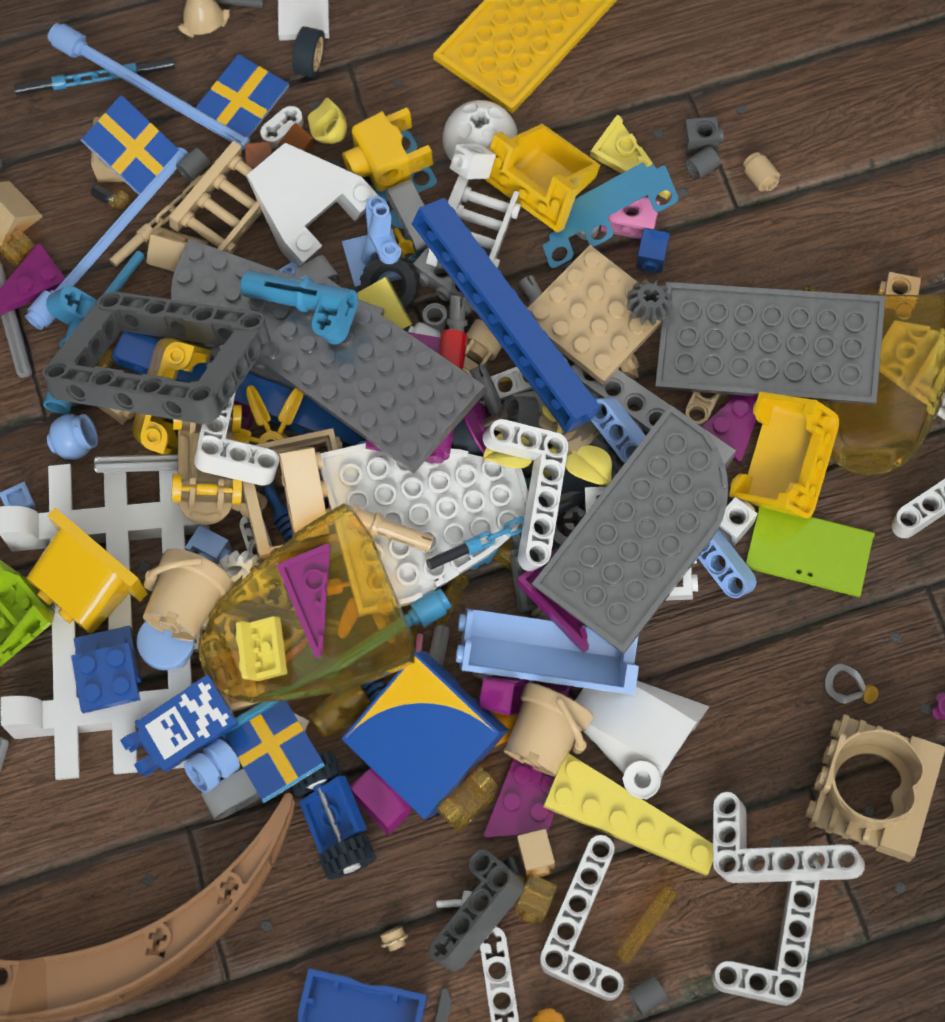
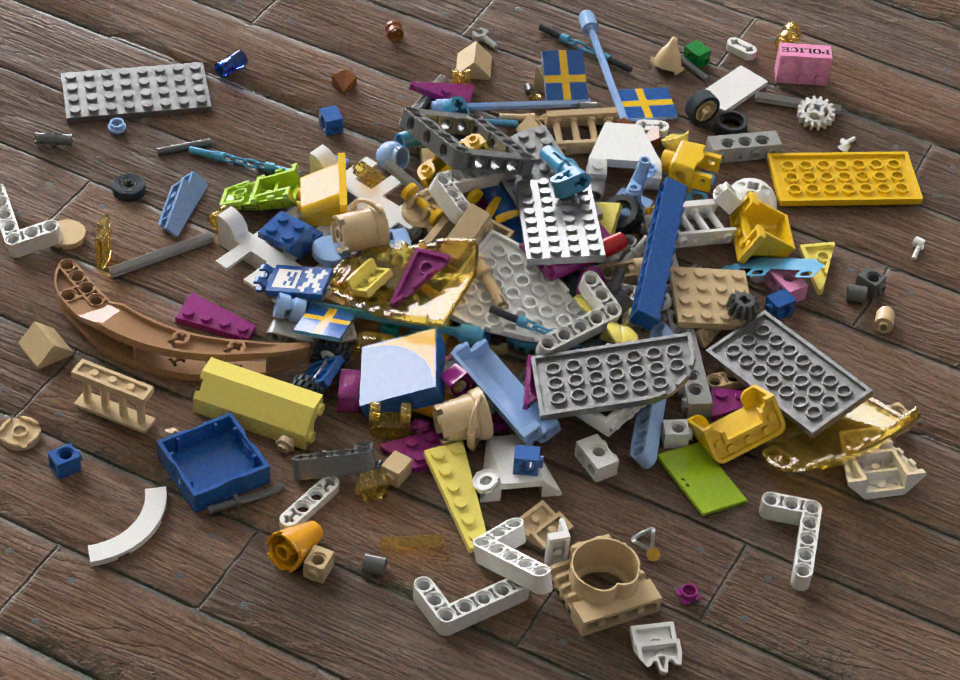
camera: 40 degrees right, 25 degrees down
white beam [540,835,624,1001] -> none
none -> magenta wing [175,292,256,341]
none -> light yellow panel [193,357,325,450]
none -> clear yellow piece [352,161,386,189]
none -> magenta plate [409,418,432,433]
none -> blue brick [513,445,544,476]
none -> tan slope [519,500,574,550]
none -> white panel [544,518,571,567]
none -> white brick [575,434,619,483]
none -> light grey brick [705,131,782,163]
none -> black tyre [714,110,749,136]
none -> white hand [912,236,925,260]

